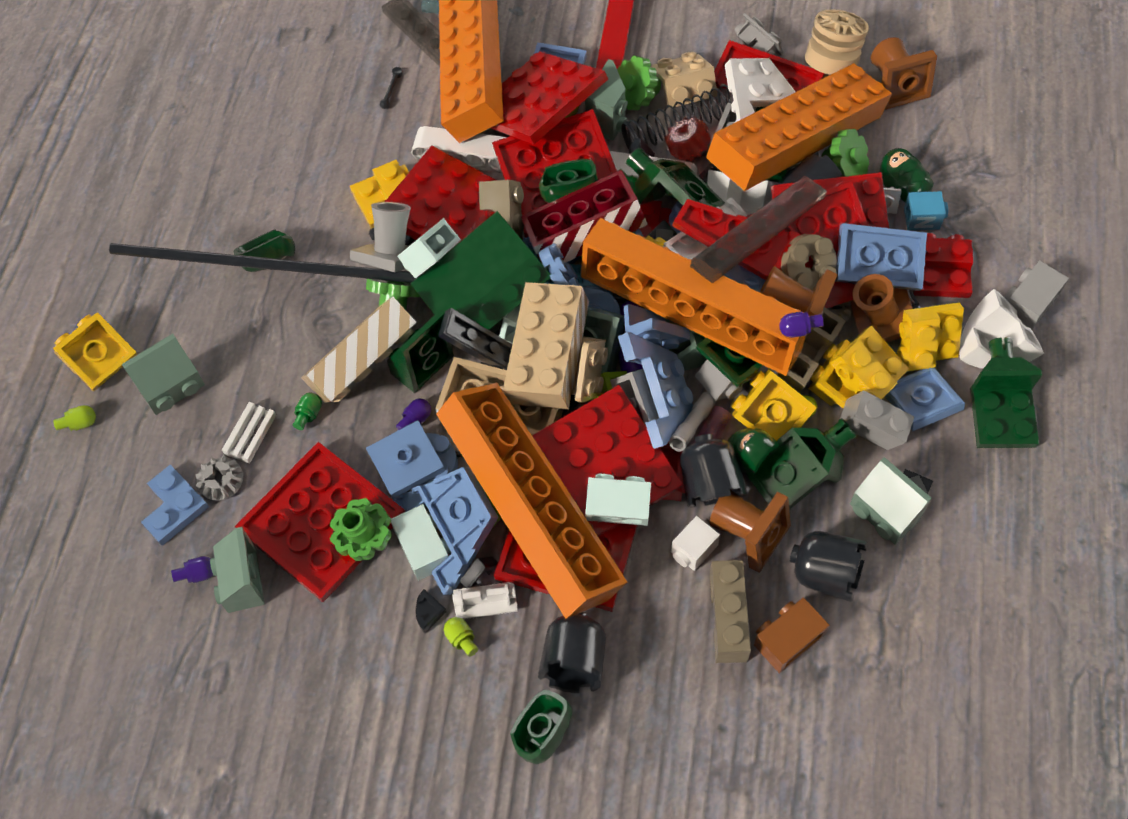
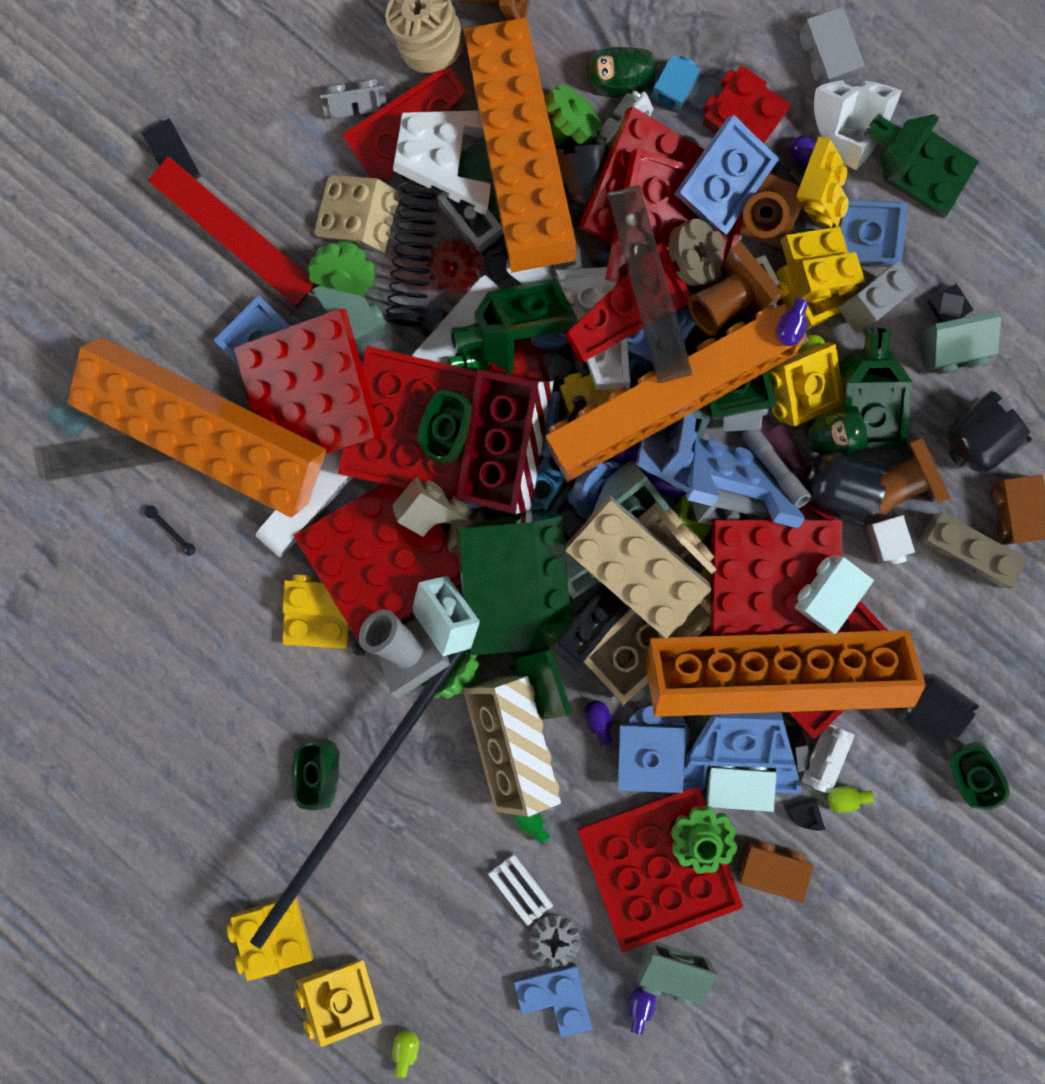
camera: 65 degrees left, 25 degrees up
sand green slope [122,334,205,415] -> none
medium blue plate [539,243,580,286] -> none
none -> yellow plate [227,897,313,981]
none -> dark orange piece [736,839,814,903]

